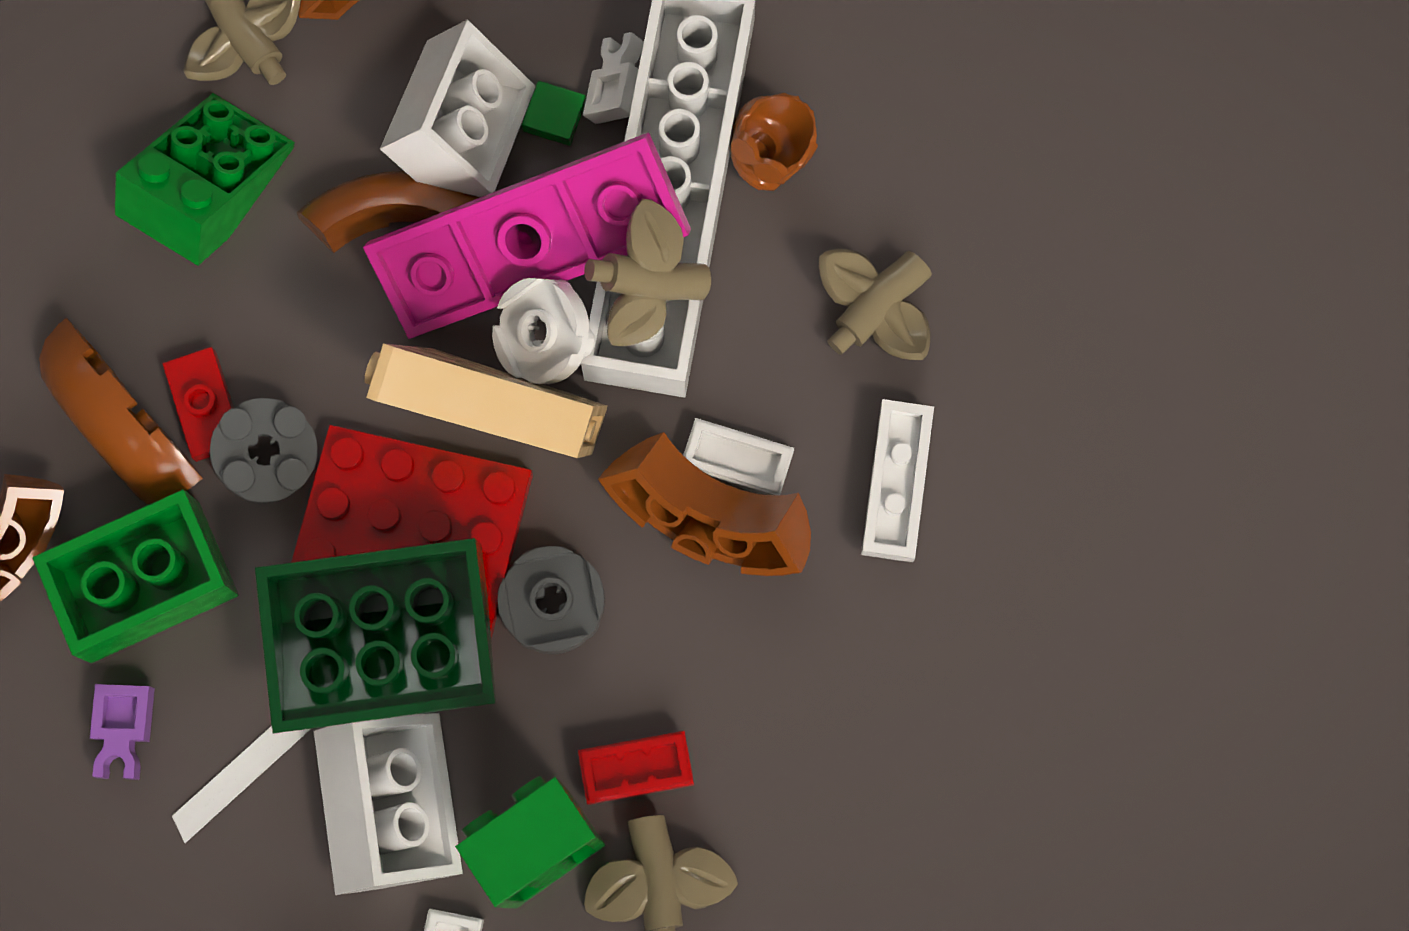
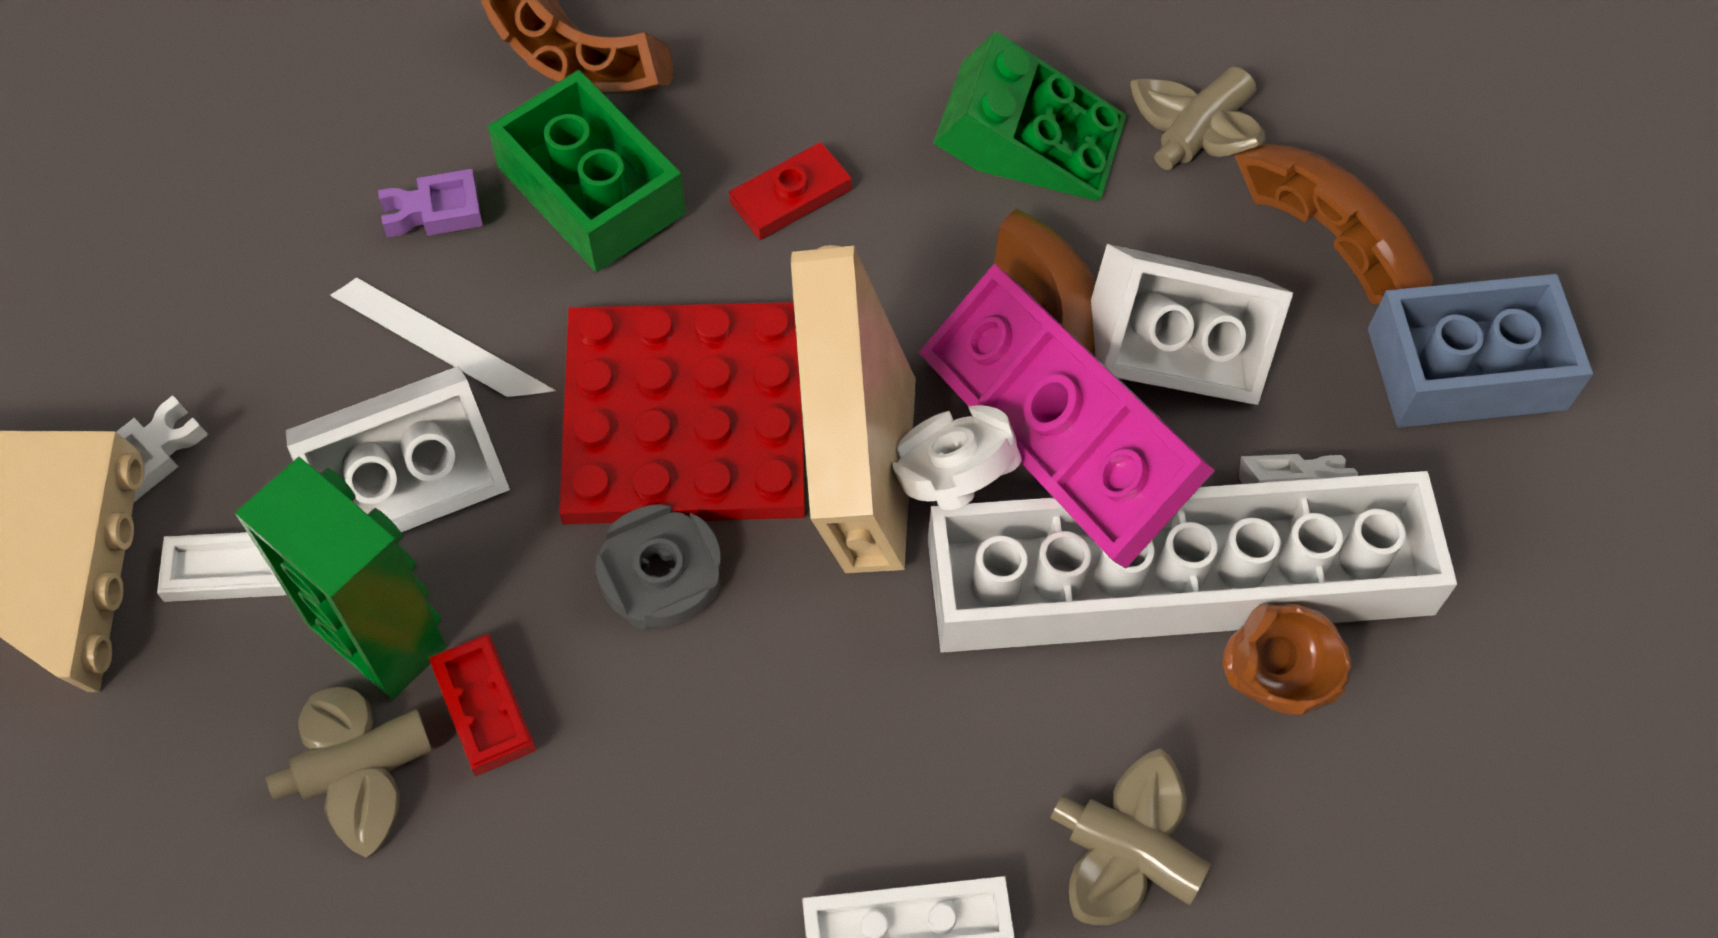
camera: 75 degrees right, 15 degrees down
dark orange brick [39,318,203,504] -> none
dark grey plate [210,398,317,504] -> none
dark green slope [255,538,496,734] -> none
green tile [522,80,586,146] -> none
dark tan plant [584,199,711,346] -> none
dark orange brick [598,432,811,576] -> none
white tile [683,418,794,495] -> none

